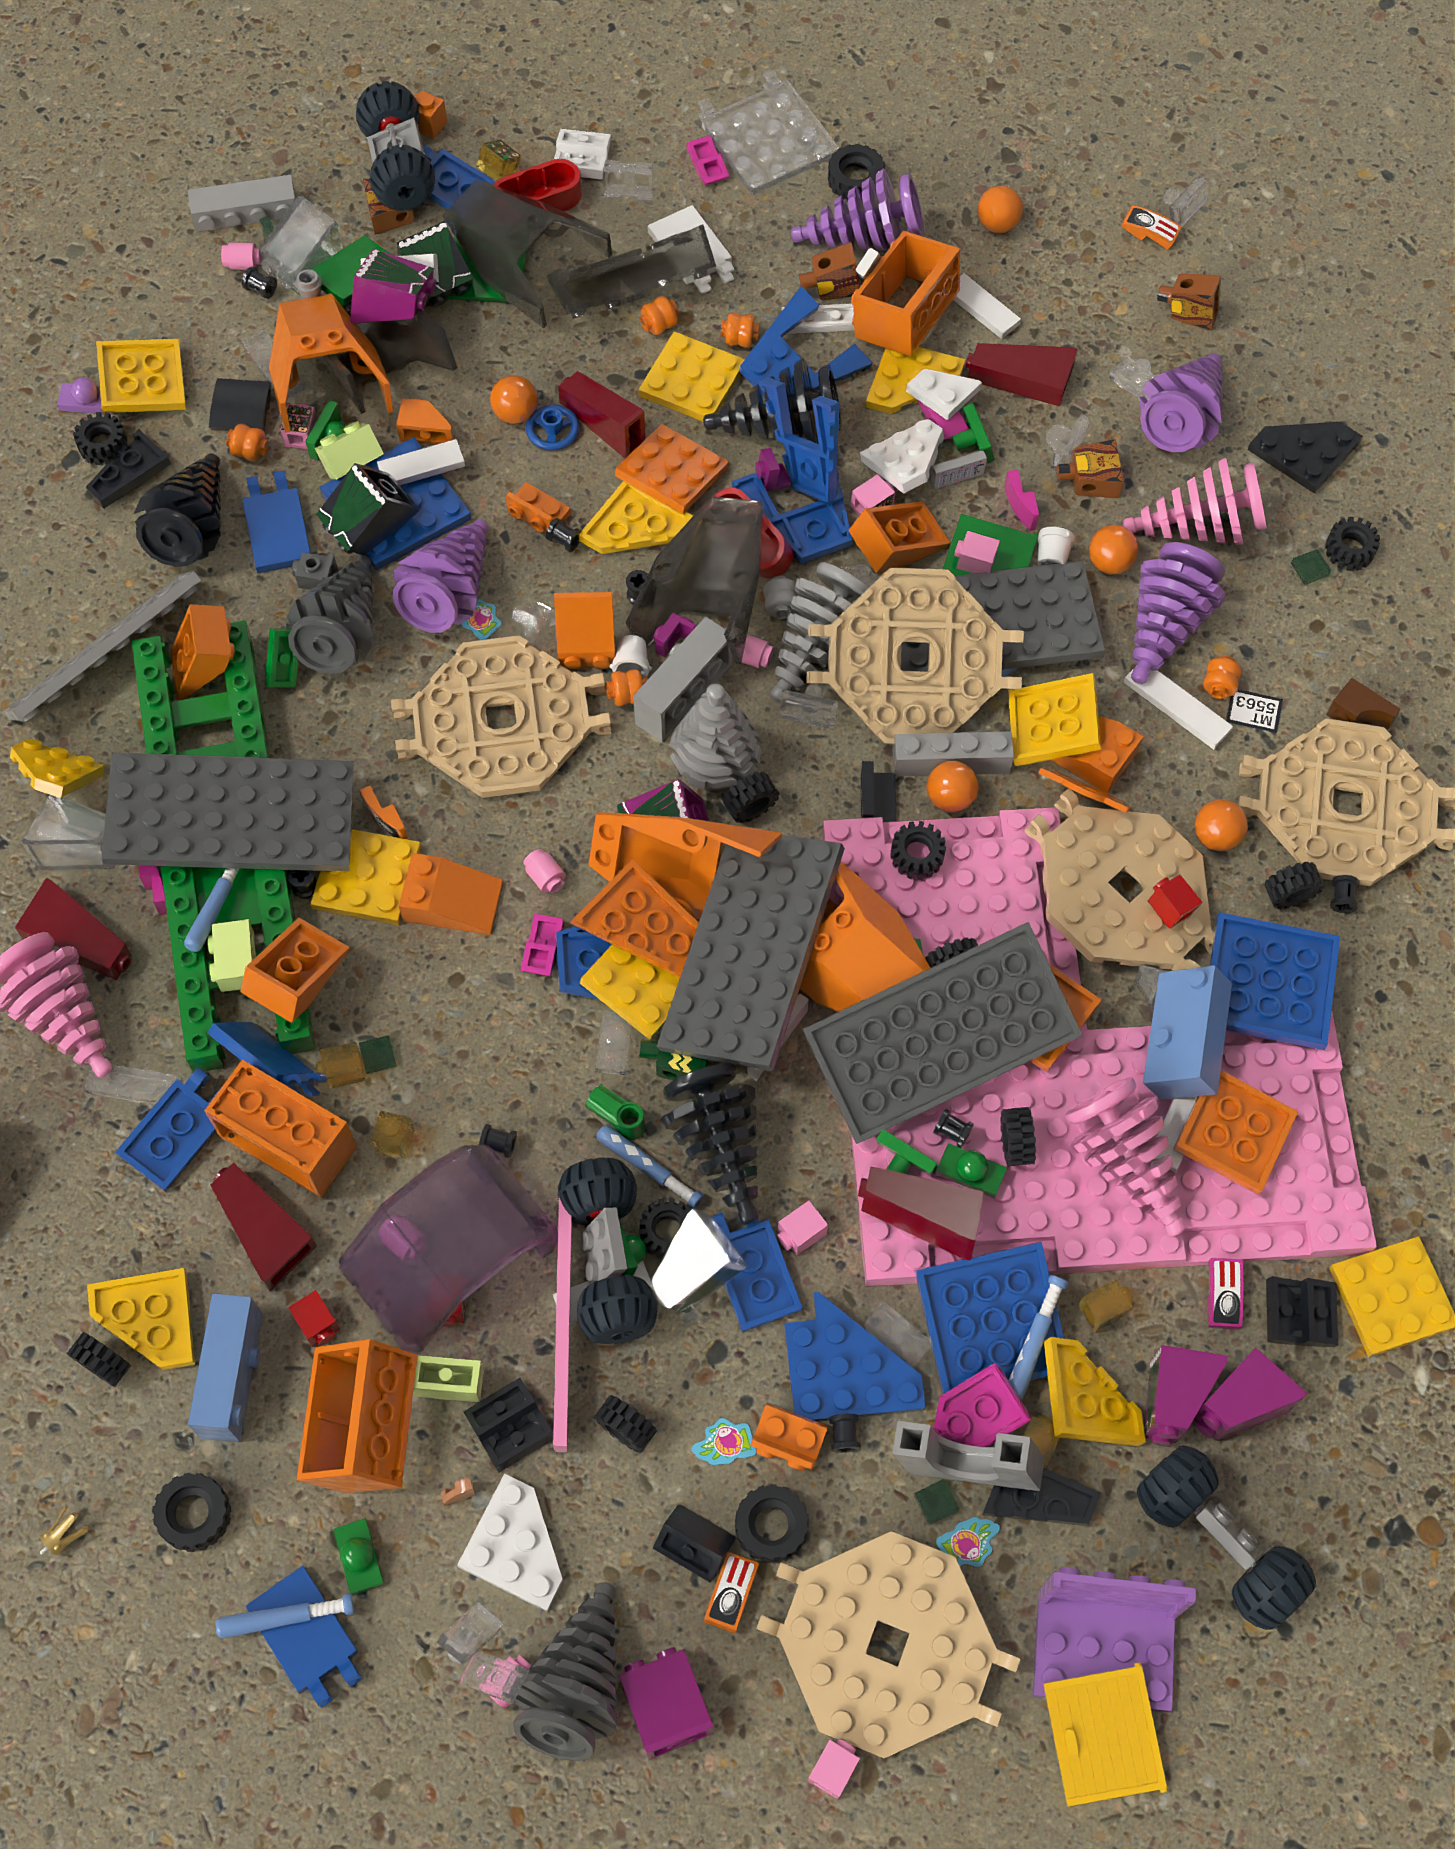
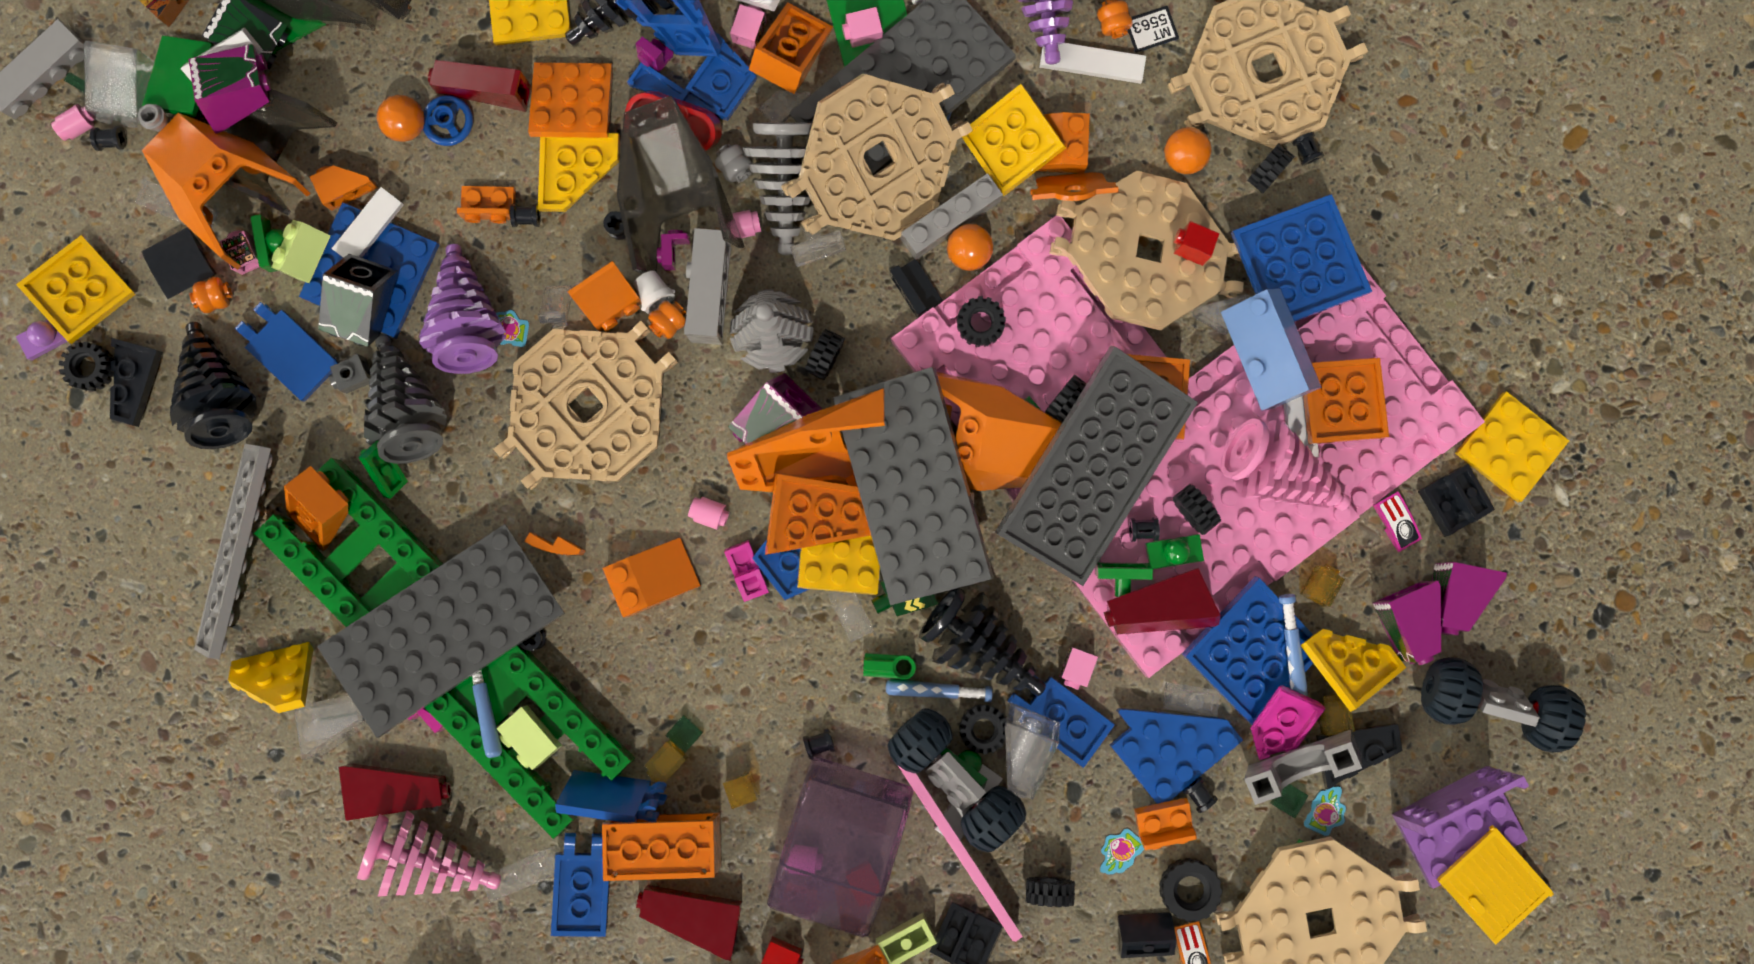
camera: 30 degrees left, 20 degrees up
orange slope [240,918,350,1023] -> none
yellow plate [310,829,421,926] -> none

